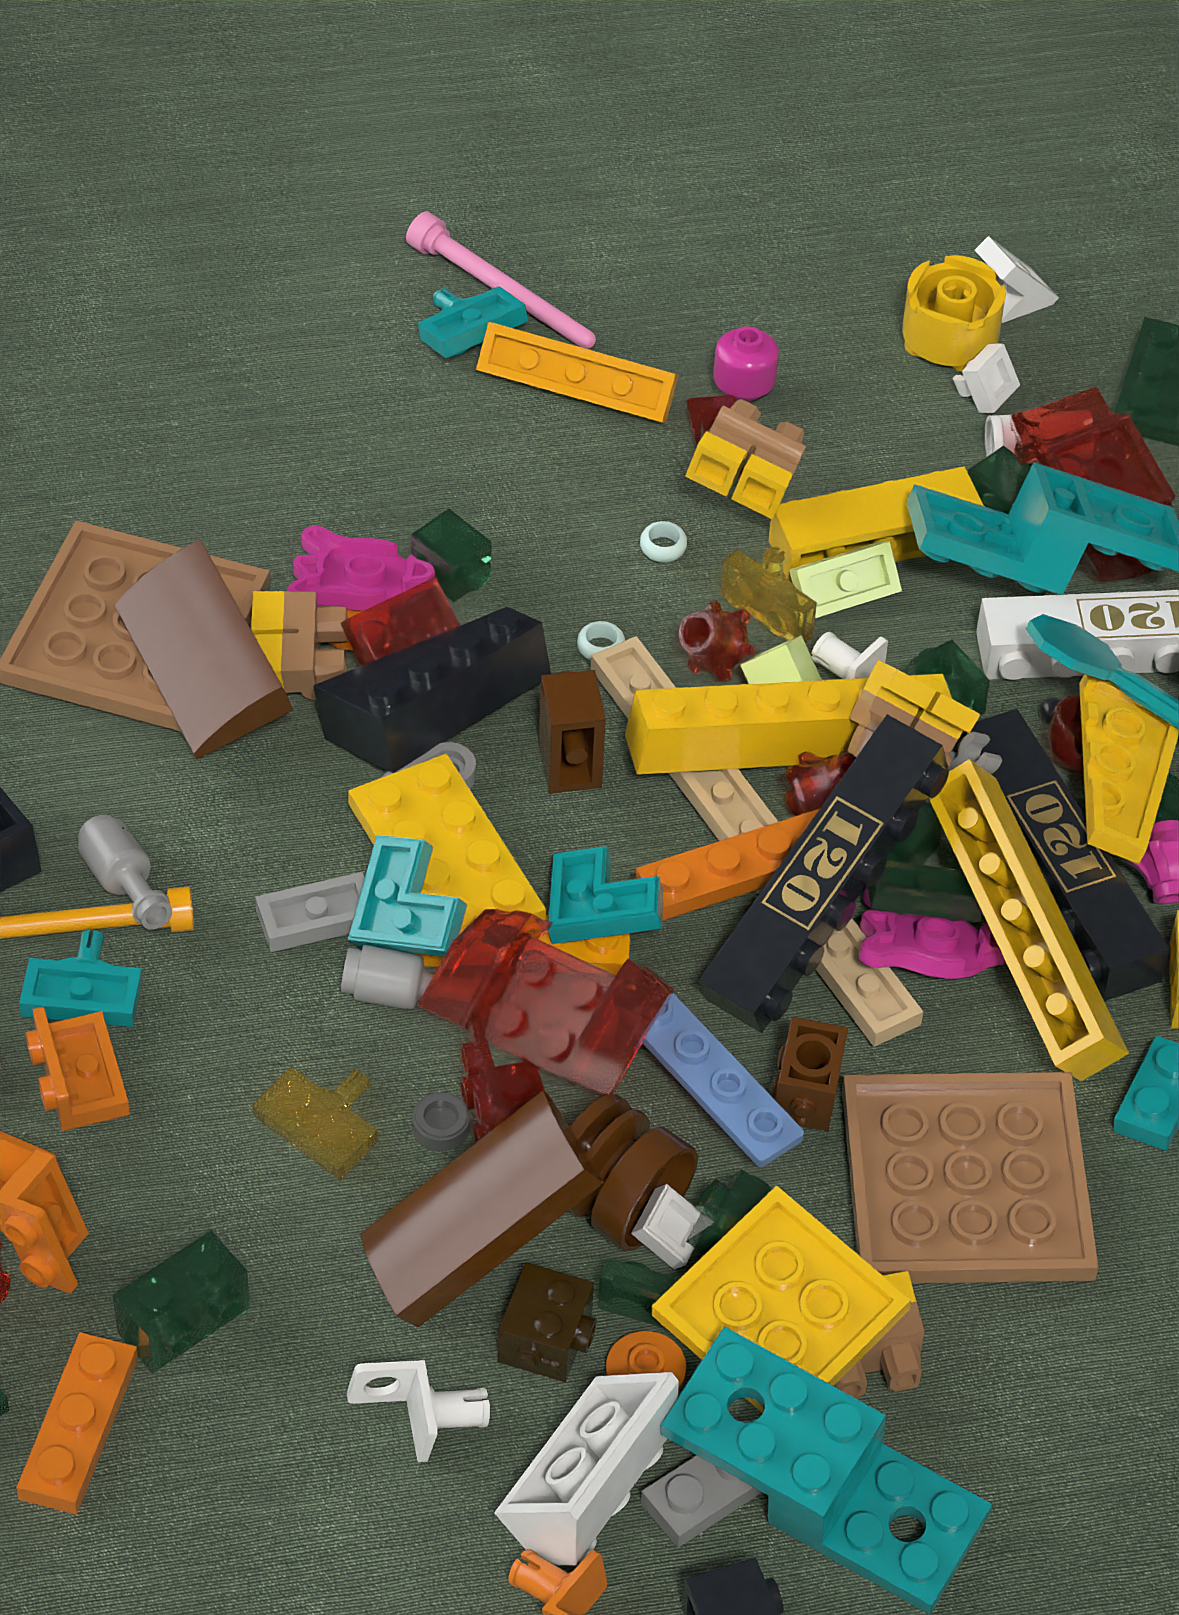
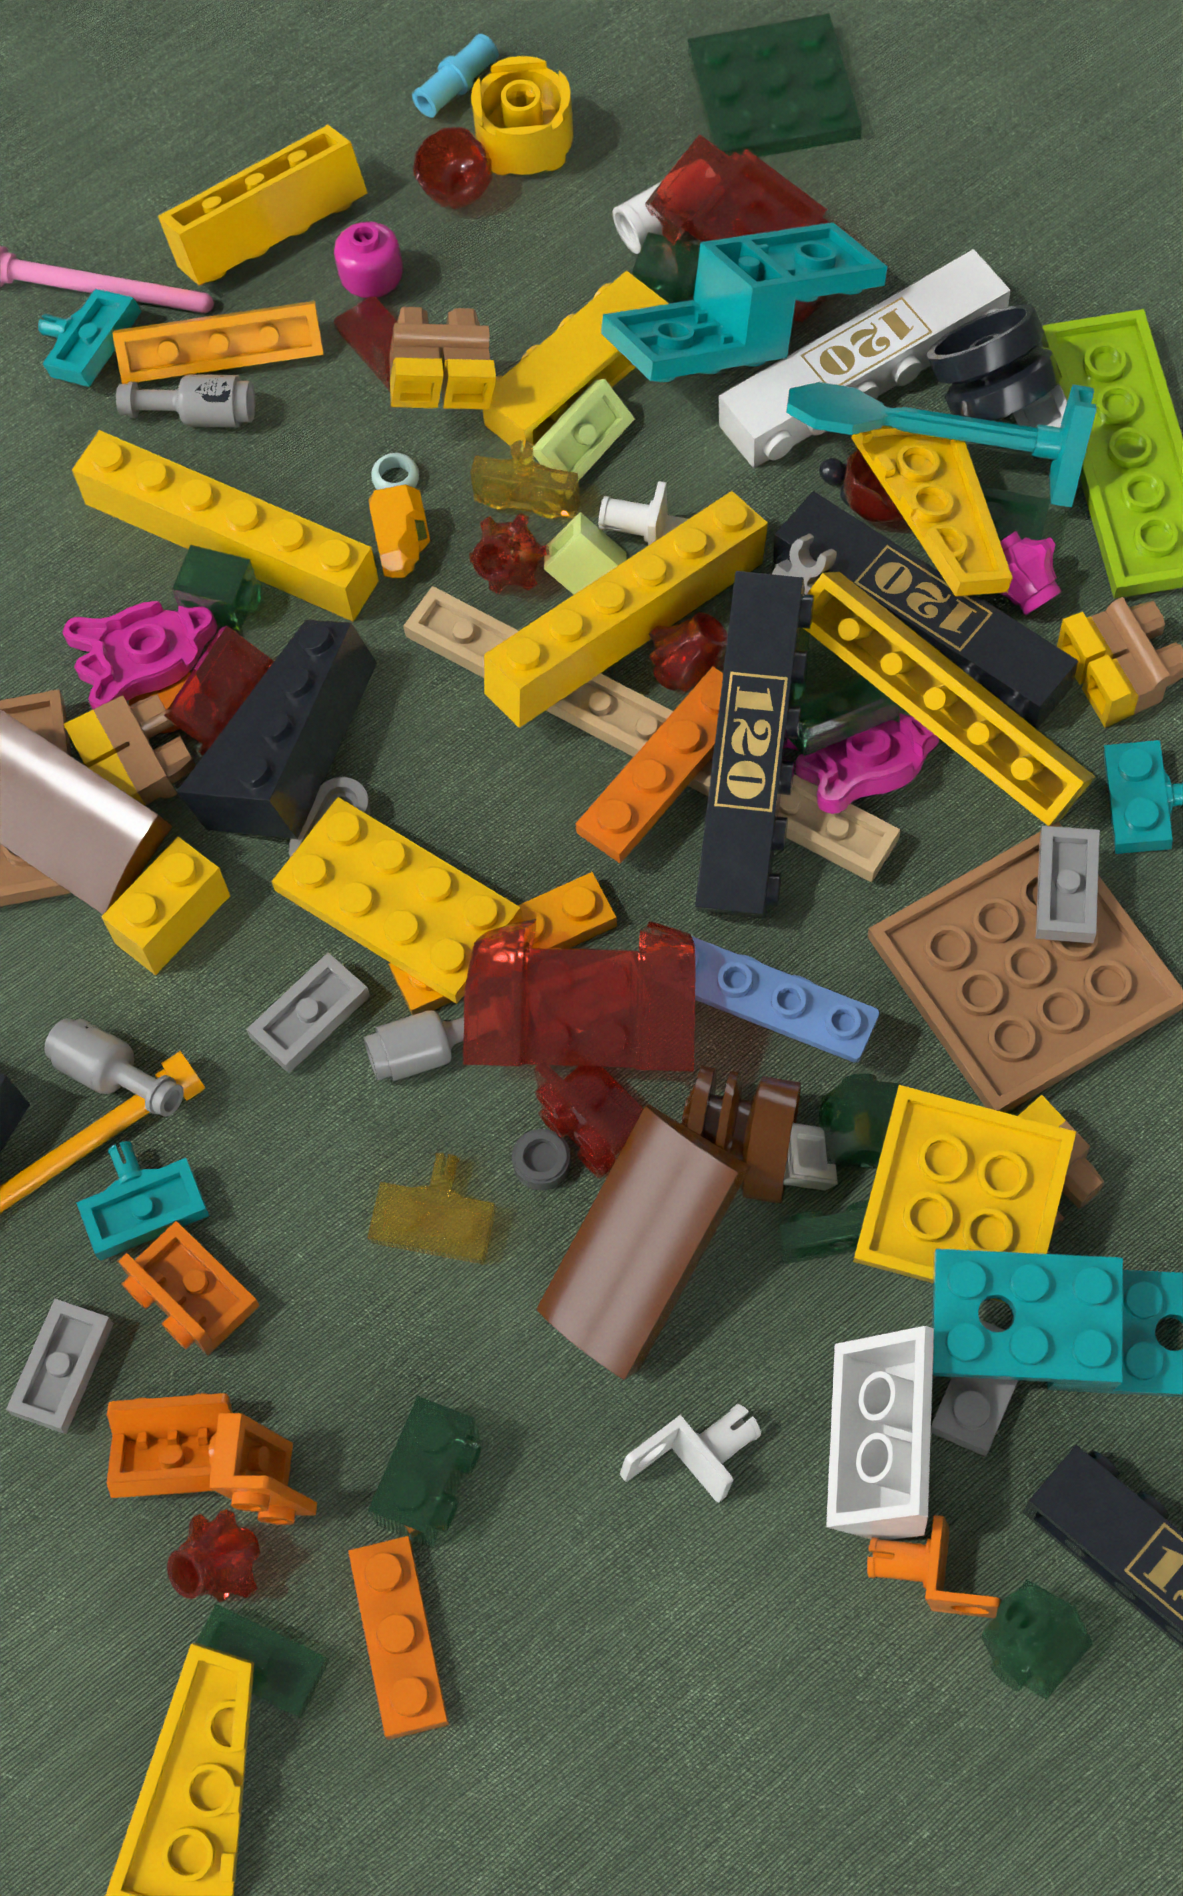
camera: 20 degrees left, 15 degrees up
tile [348,835,467,958] -> none
dark brown head [497,1262,597,1383] -> none
reddish brown brick [539,670,606,794] -> none
teal tile [548,846,664,944] -> none
light aqua piece [577,621,625,661] -> none
orange piece [606,1331,686,1393] -> none
reddish brown head [771,1017,848,1131] -> none
yellow hips [848,660,980,768] -> none
clear green bracket [908,639,990,716] -> none
white tile [953,344,1020,413] -> none
white slope [975,236,1059,323] -> none
none -> yellow brick [72,430,379,622]
none -> yellow brick [101,837,230,976]
none -> light grey piece [116,375,255,428]
none -> yellow brick [158,125,368,286]
none -> light orange rock [368,484,430,578]
none -> medium azure pin [412,34,499,117]
none -> clear red hair [413,127,492,209]
none -> light grey plate [1035,826,1100,943]

